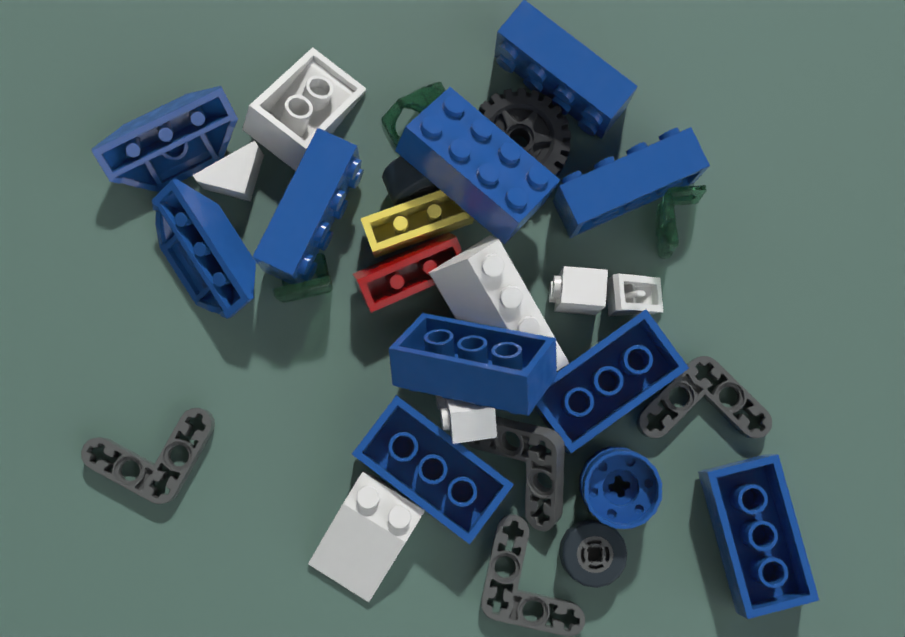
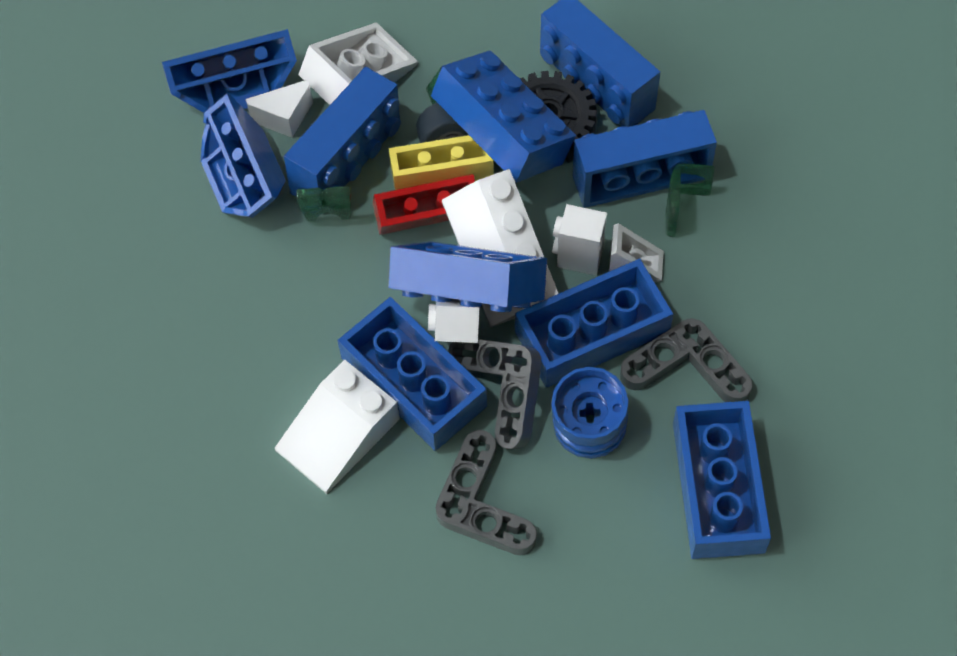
camera: 15 degrees right, 20 degrees down
dark grey beam [81,408,215,504] -> none
black wheel [559,519,628,588] -> none

